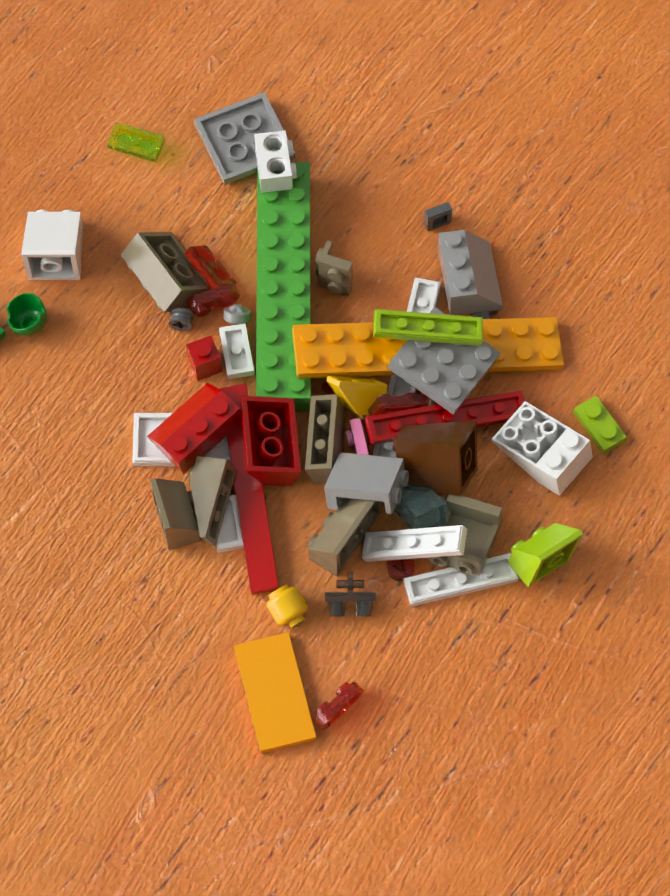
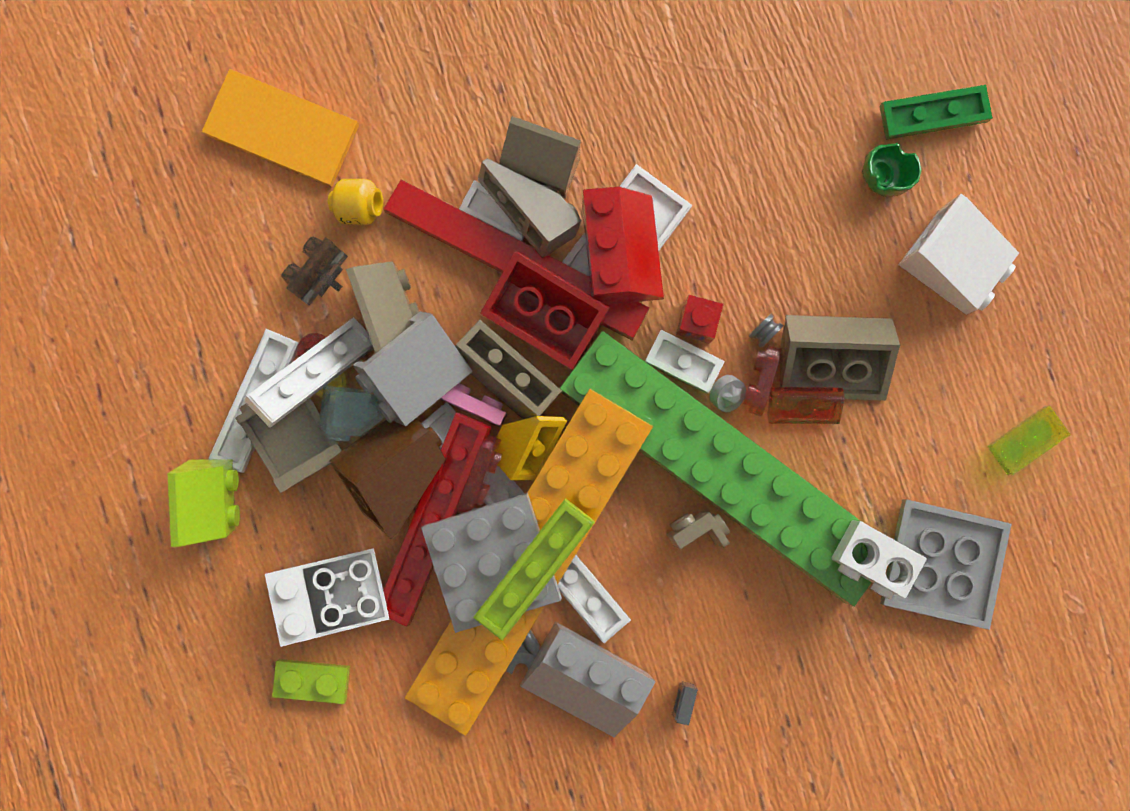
camera: 125 degrees right, 20 degrees up
clear red plate [315,682,364,730] -> none

